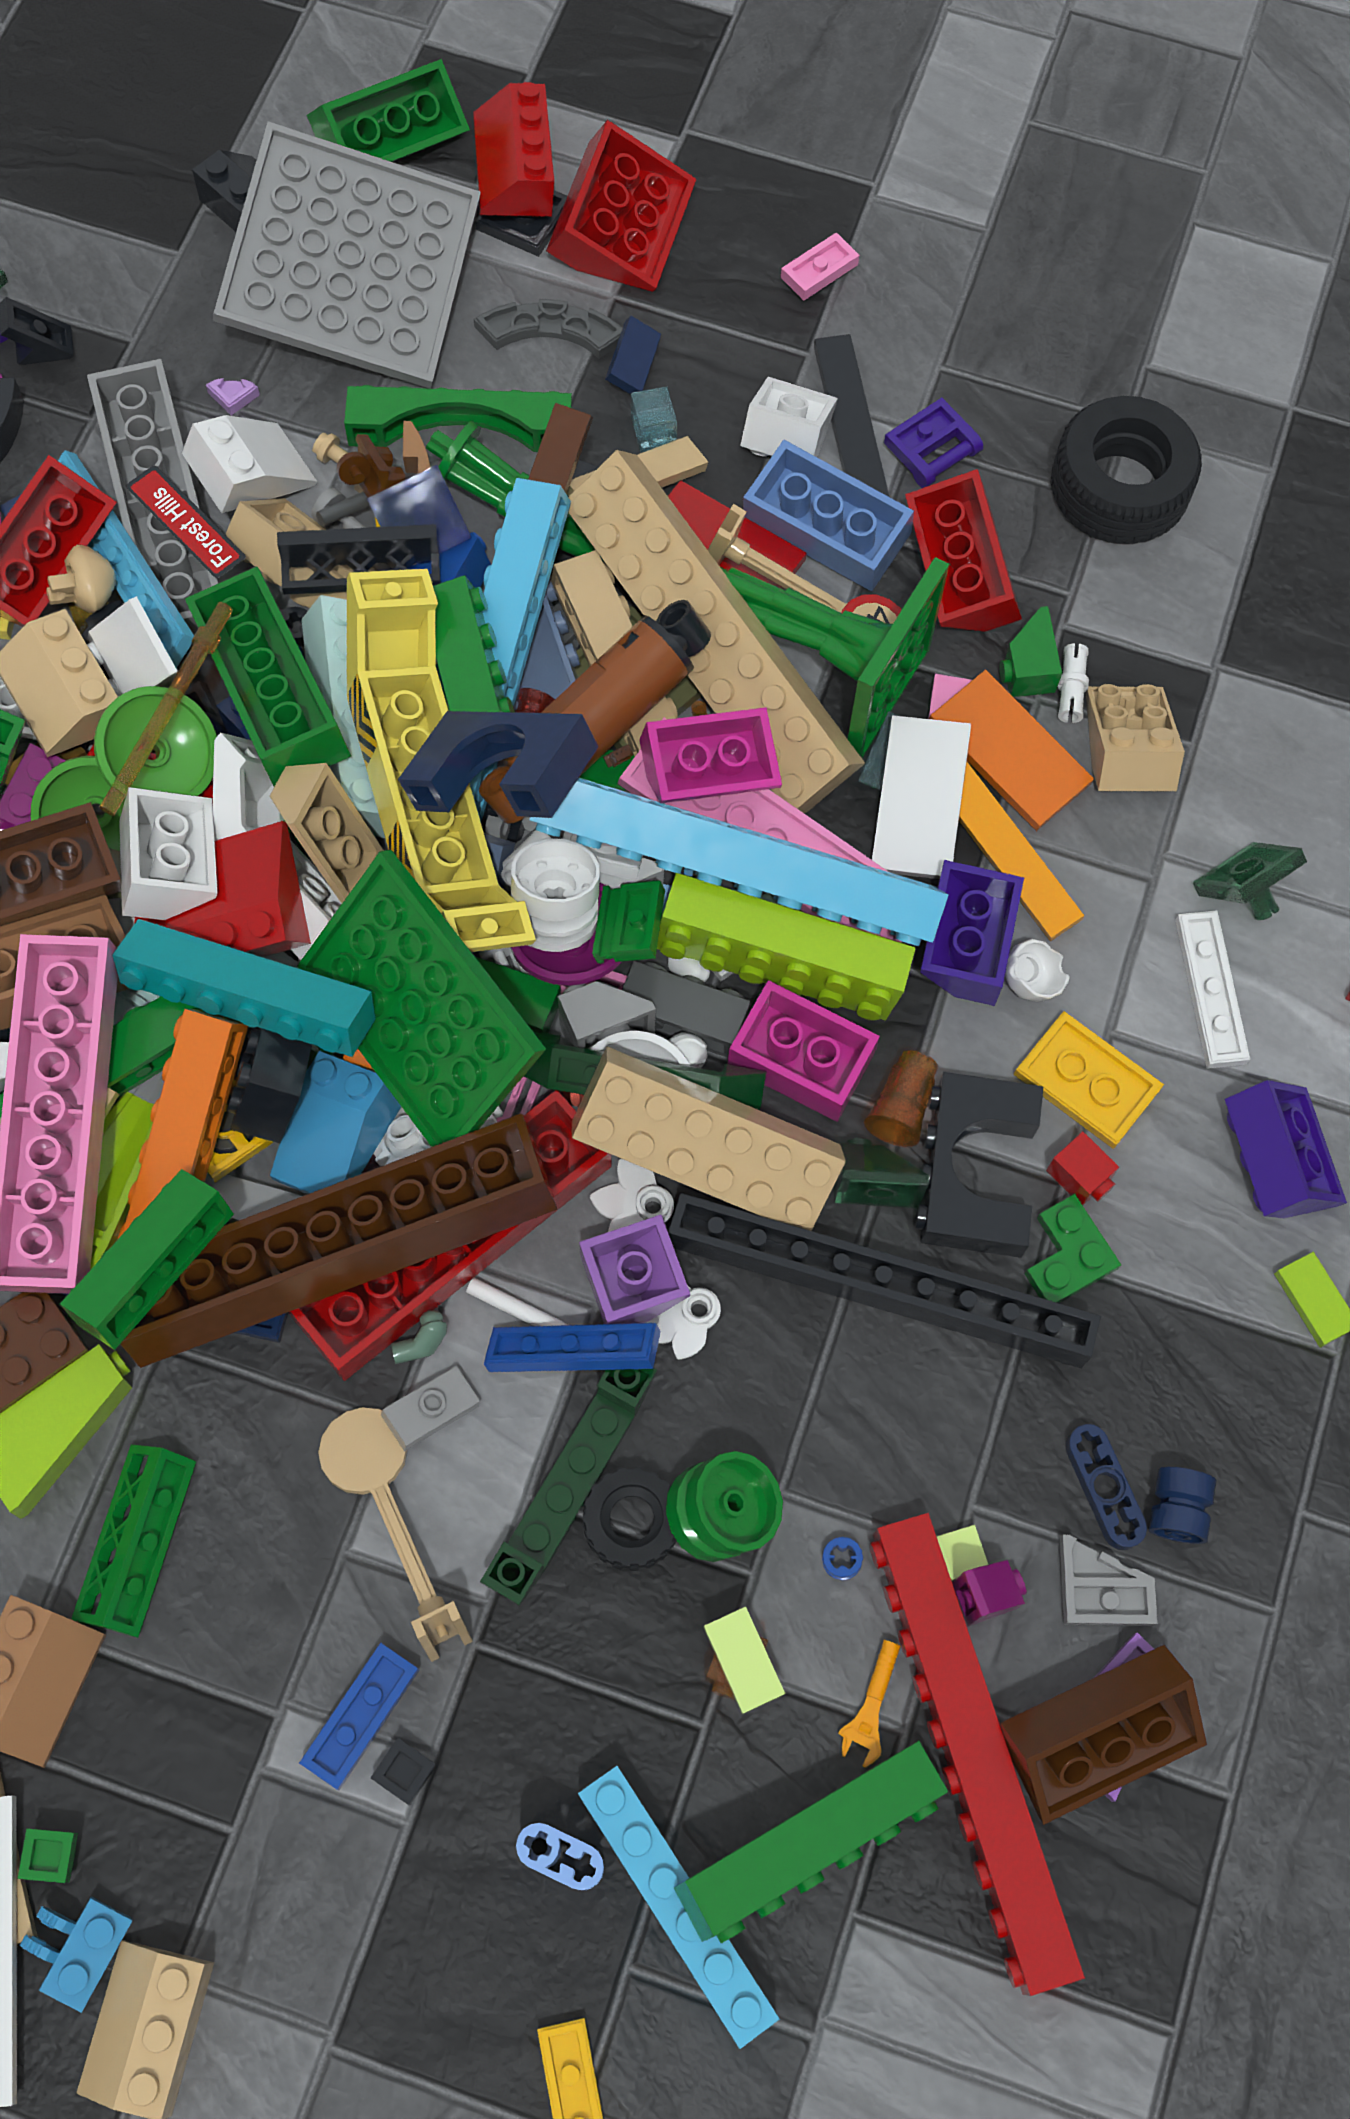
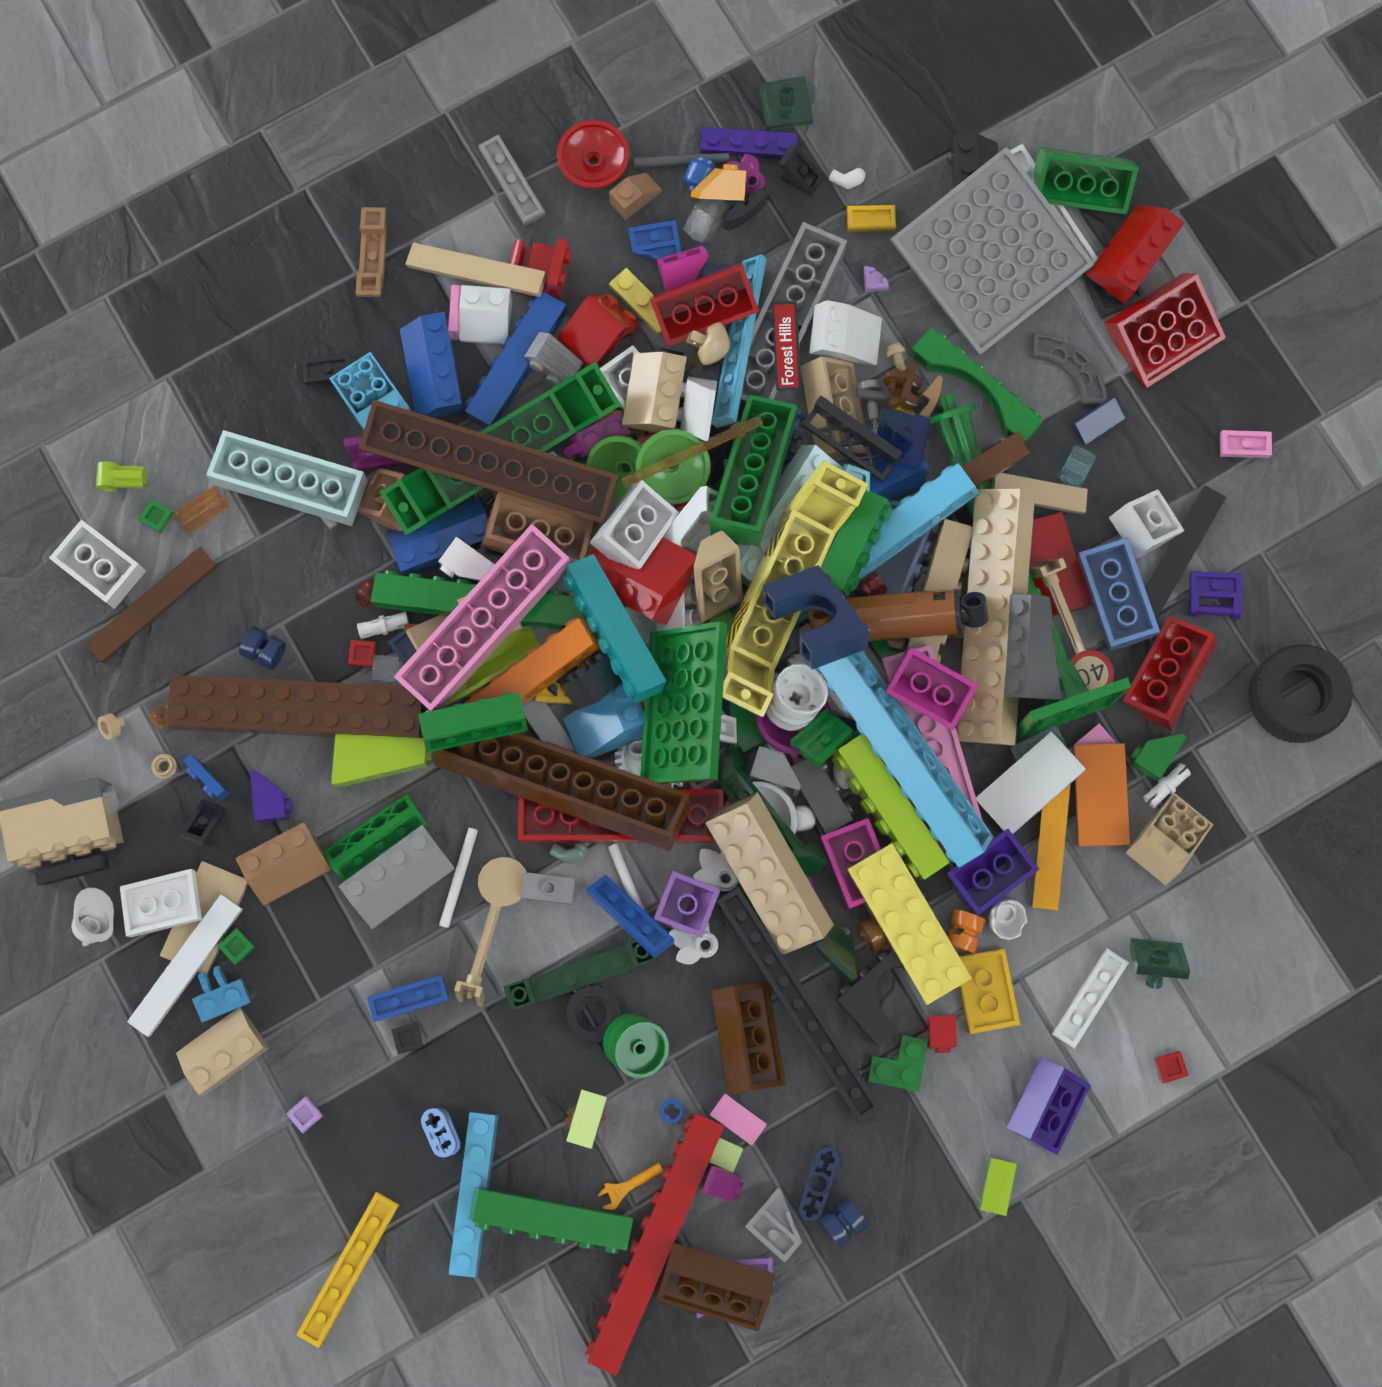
camera: 45 degrees right, 10 degrees up
none -> lavender tile [286,1096,324,1133]
none -> light grey slope [339,825,455,930]
none -> white bar [439,828,478,928]
none -> bright pink tile [710,1094,767,1145]
none -> reddish brown slope [711,982,785,1094]
none -> white arm [829,168,865,189]
none -> yellow tile [847,205,896,232]
none -> light yellow plate [847,843,972,1005]
none -> orange wheel [946,909,985,954]
none -> dark grey wedge [1004,594,1065,700]

